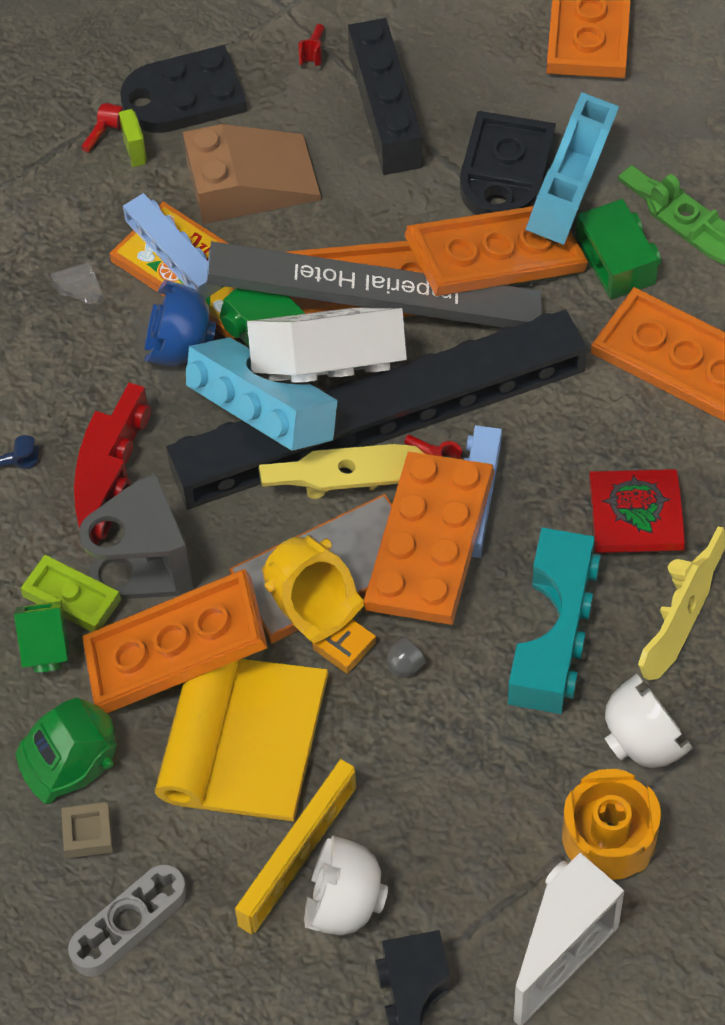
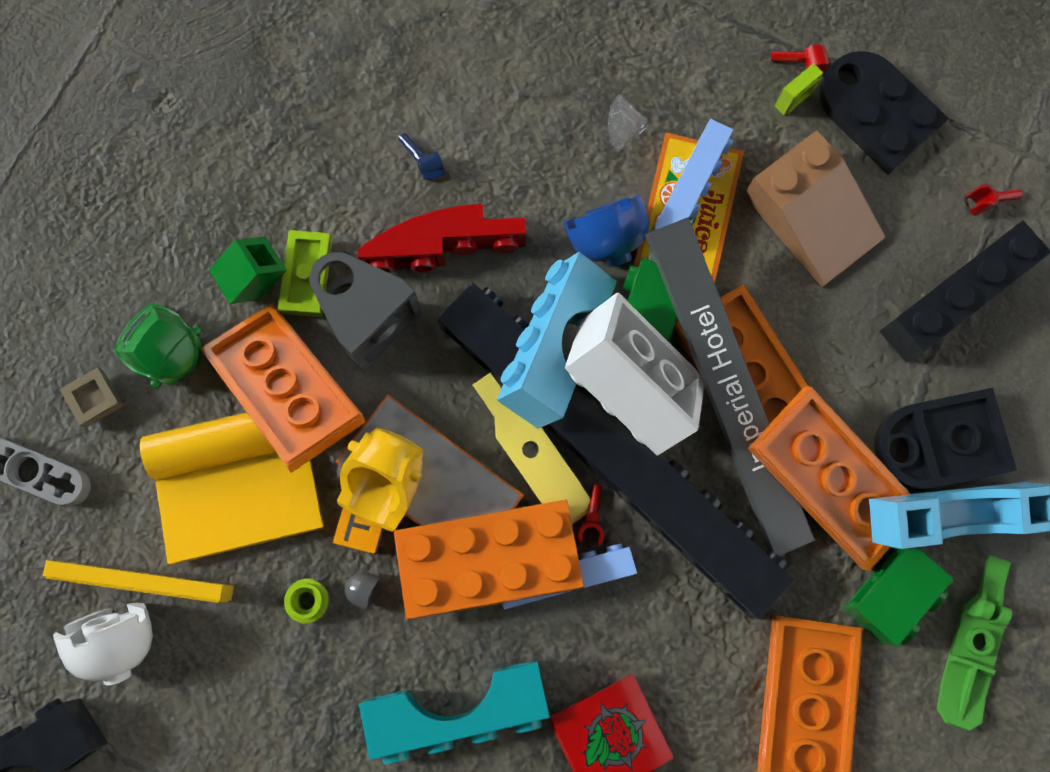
camera: 60 degrees right, 20 degrees up
none -> lime plate [284,579,329,623]

